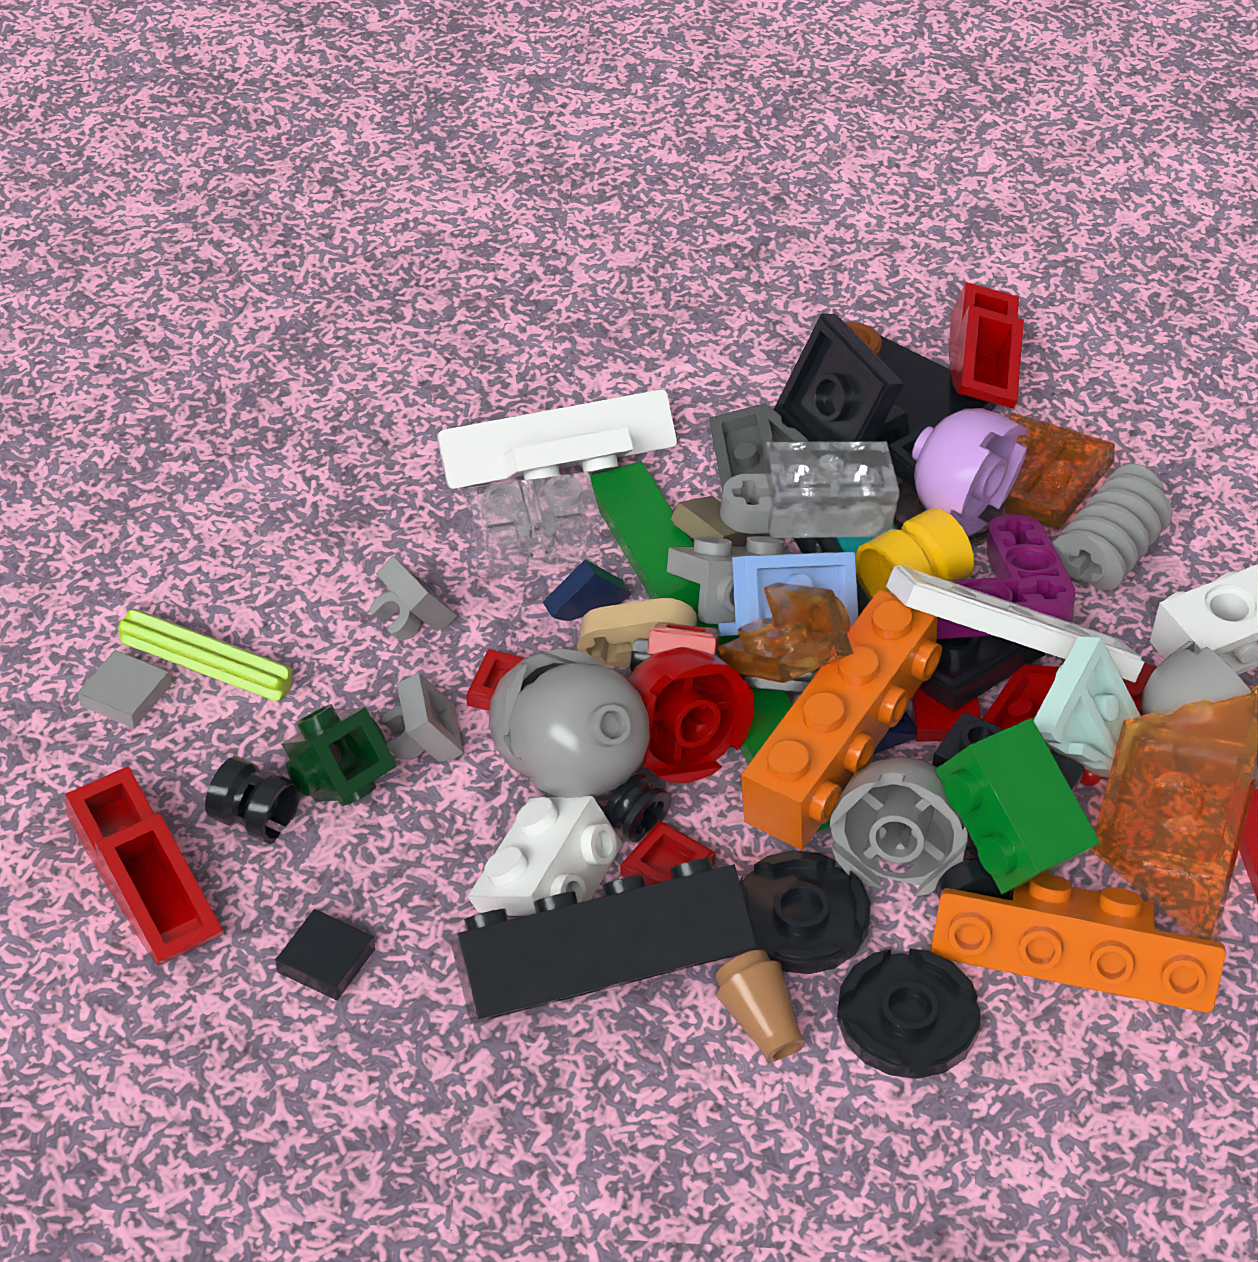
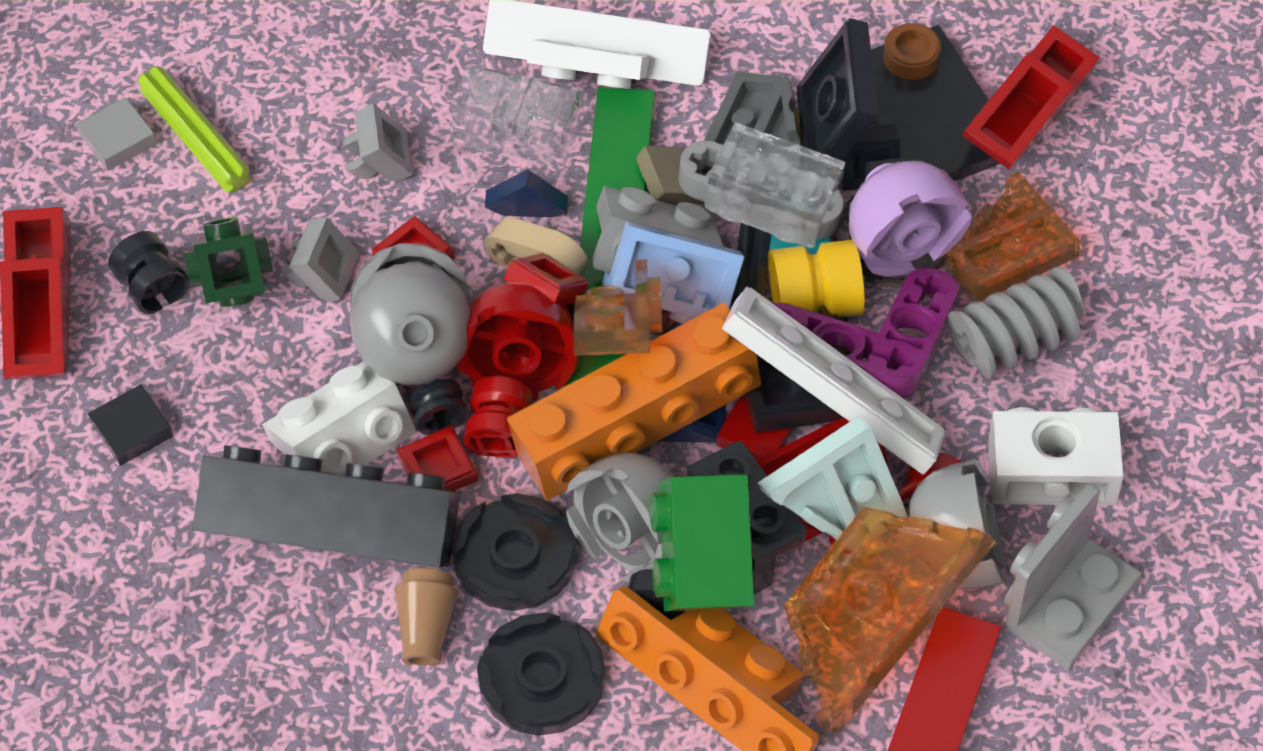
camera: 30 degrees right, 10 degrees up
none -> red wheel [464,376,533,459]

